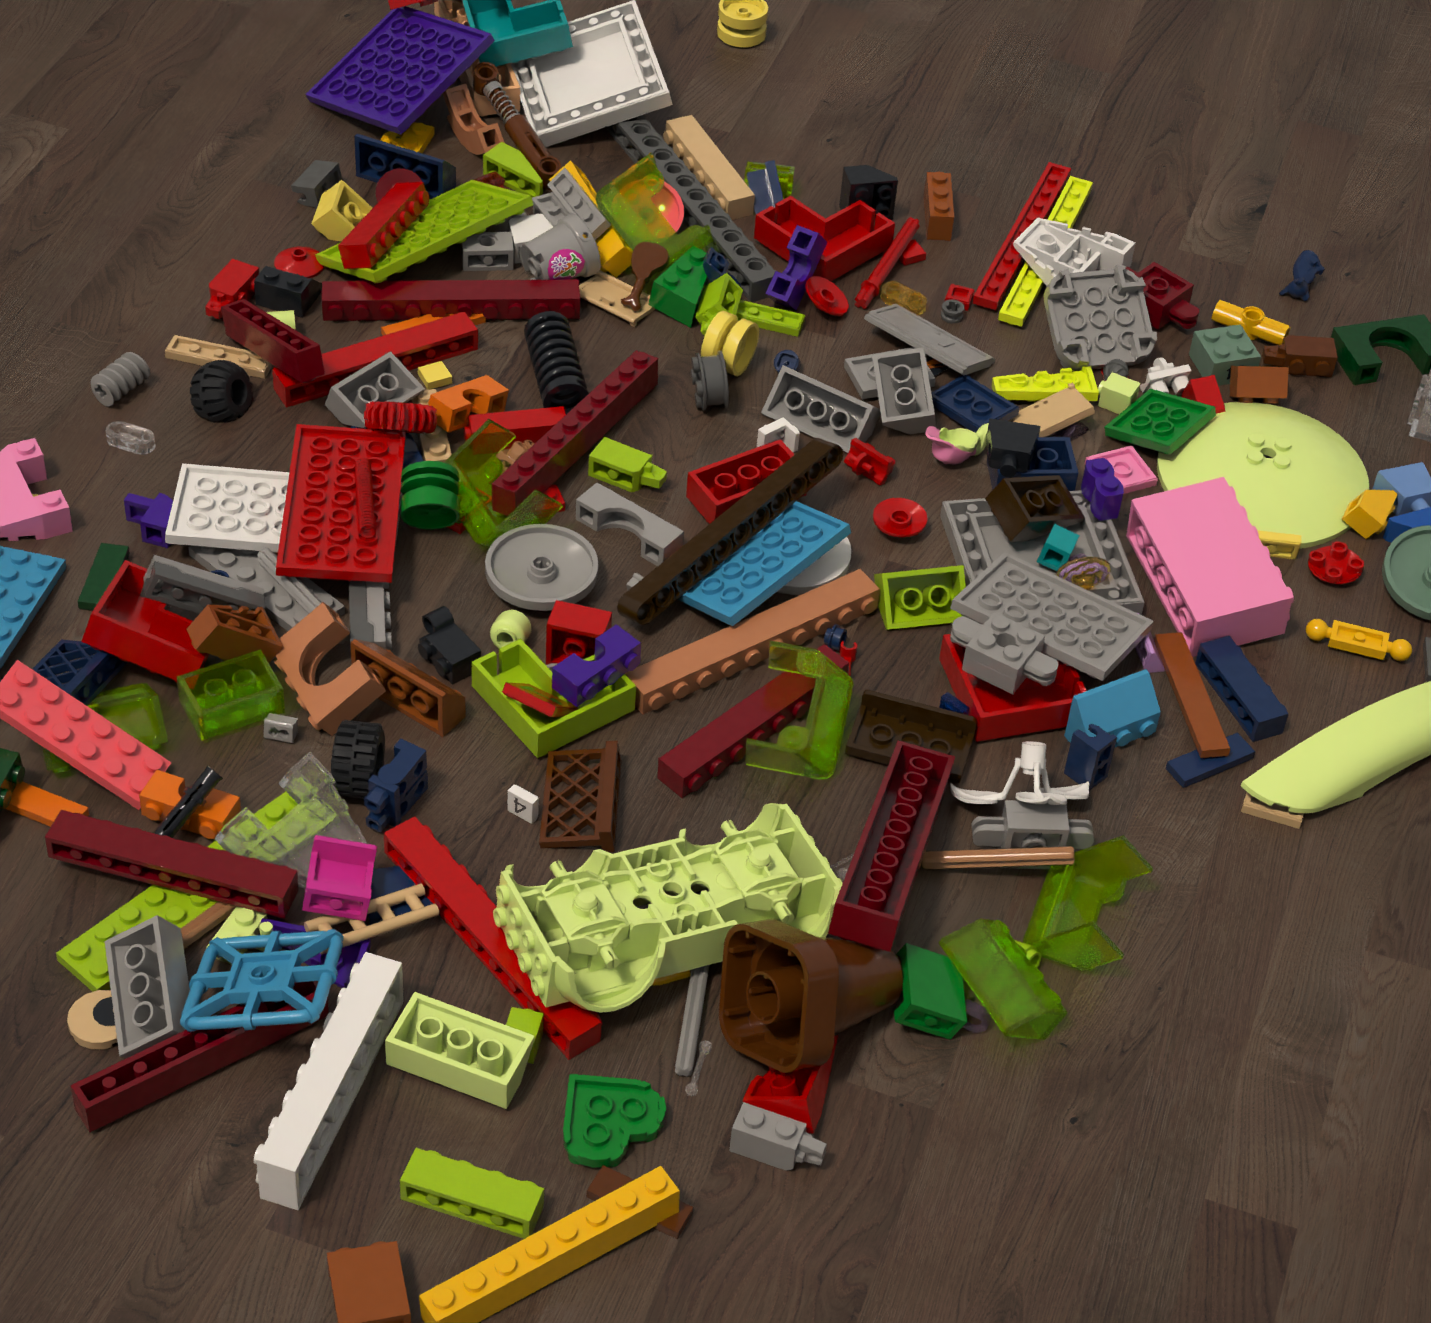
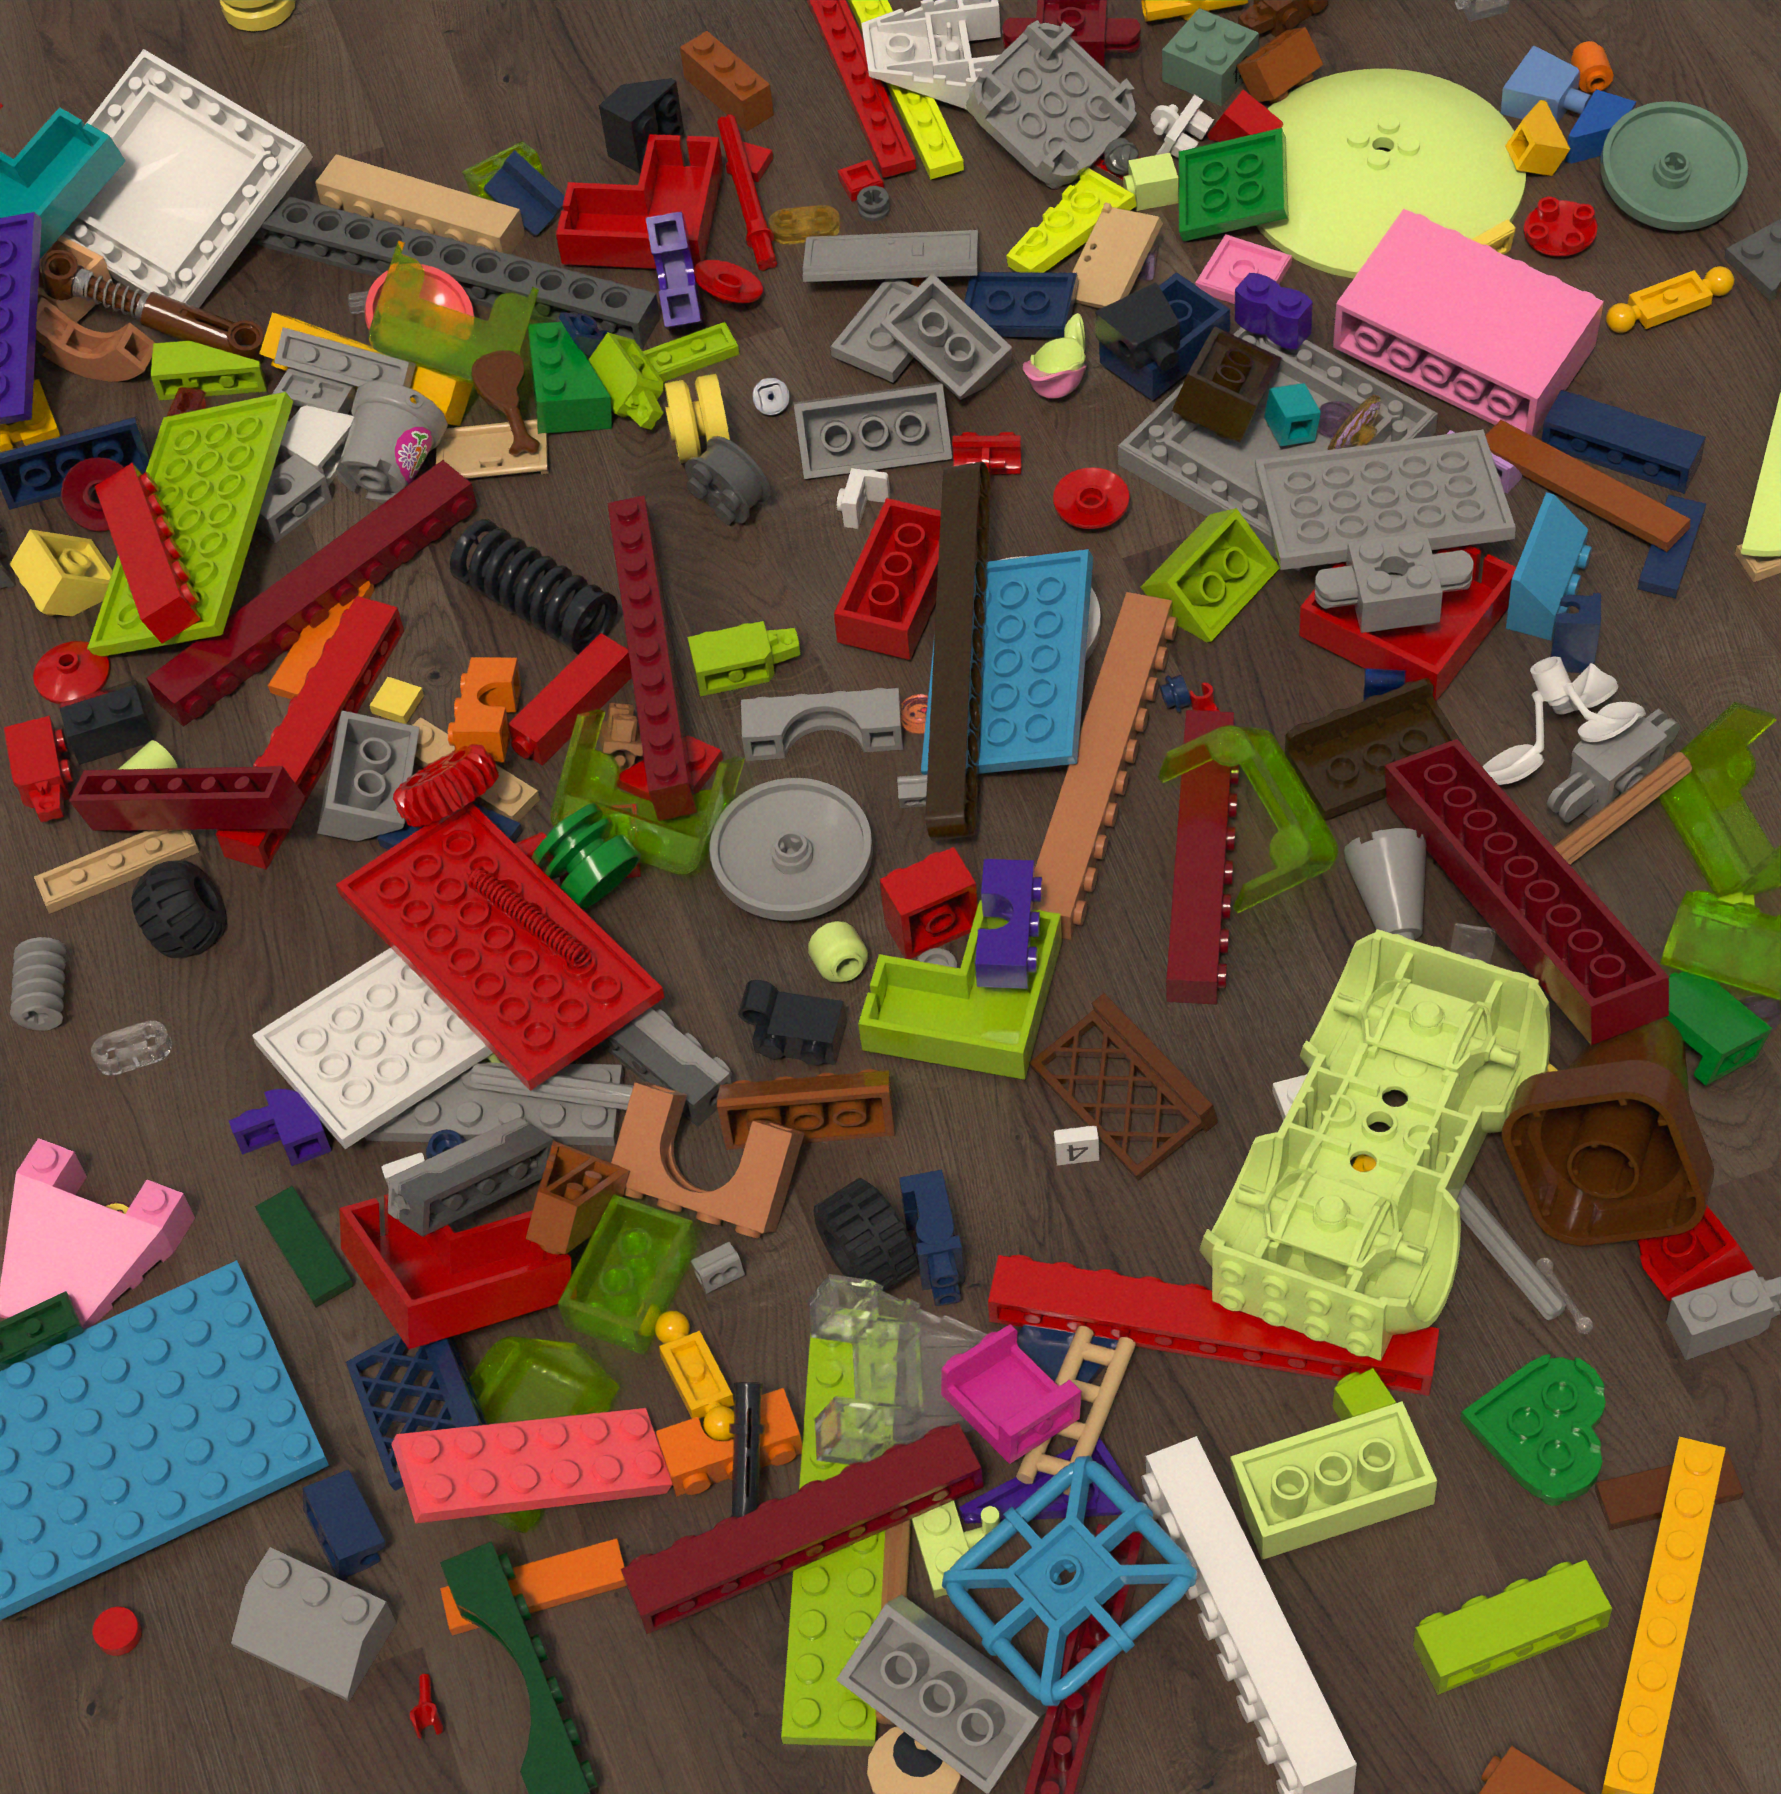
camera: 30 degrees left, 10 degrees up
red tile [502,682,579,717] -> none
none -> yellow plate [655,1311,734,1441]
none -> light grey cone [1343,828,1427,941]

